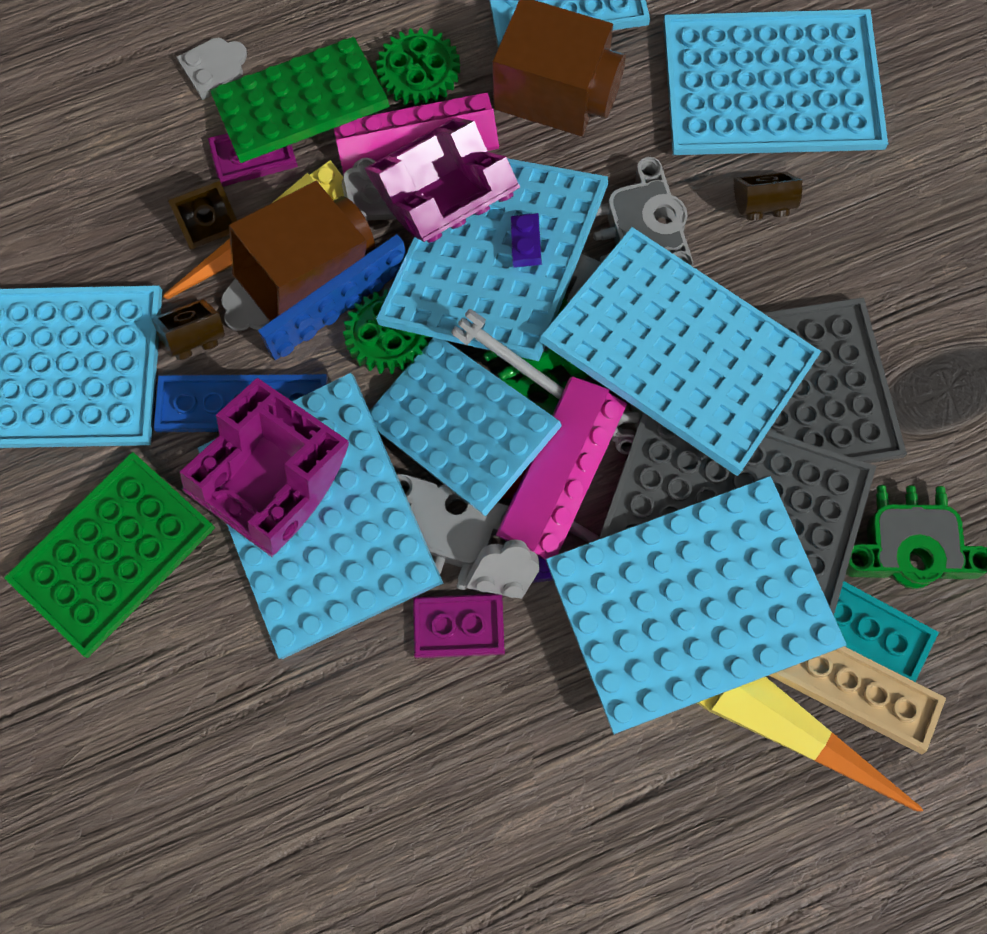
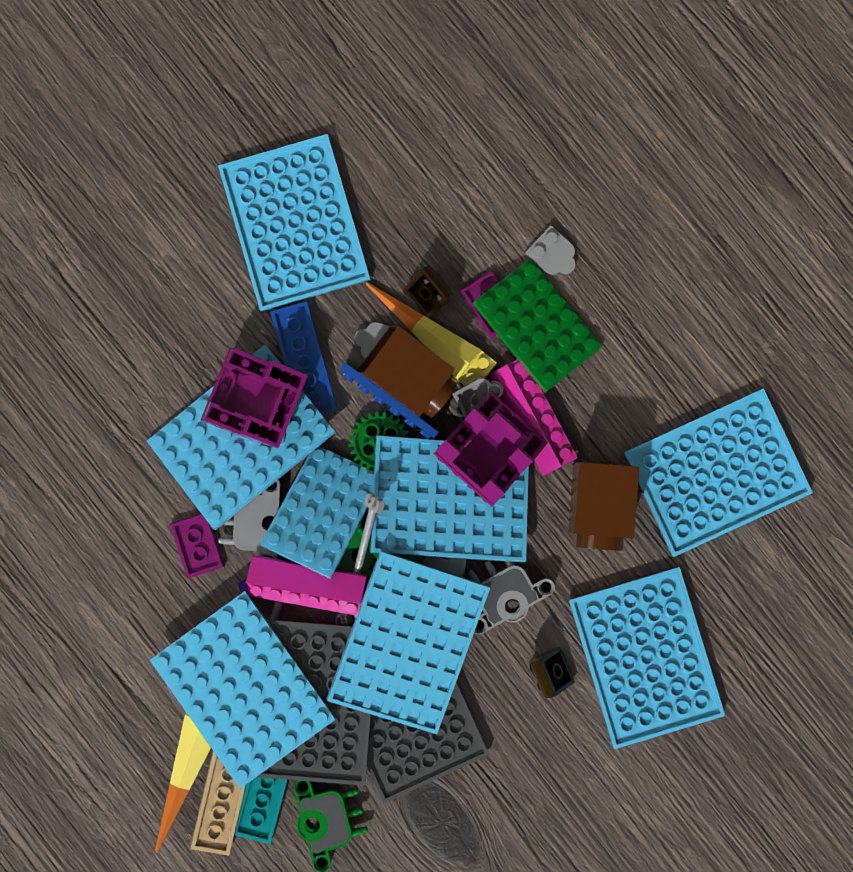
camera: 70 degrees right, 15 degrees up
green plate [4,452,216,658] -> none
dark brown brick [151,299,225,360] -> none
green gear [376,28,461,107] -> none
light grey plate [466,540,539,599] -> none
dark purple plate [511,213,542,268] -> none

